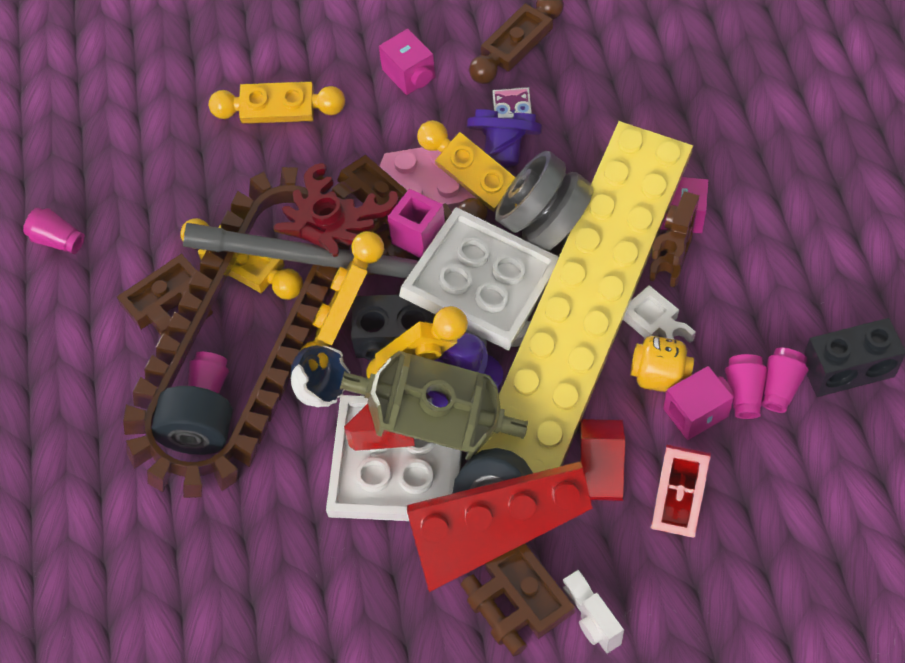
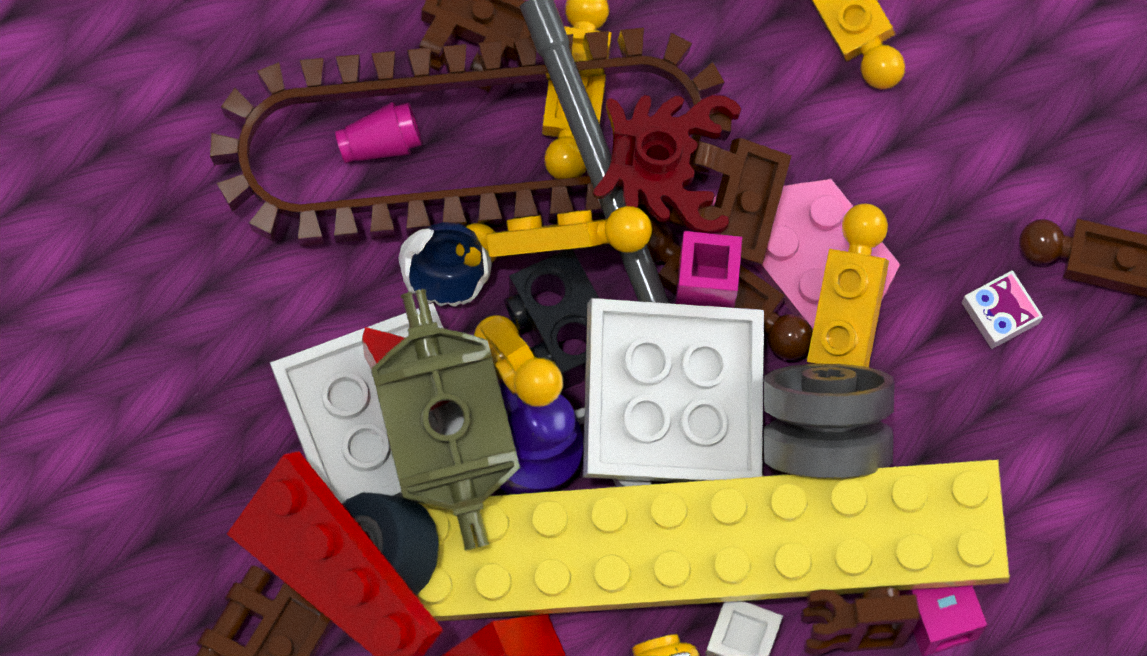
camera: 55 degrees right, 10 degrees up
black wheel [152,386,233,455] -> none
dark pink brick [379,29,435,95] -> none
dark purple plate [467,109,542,168] -> none

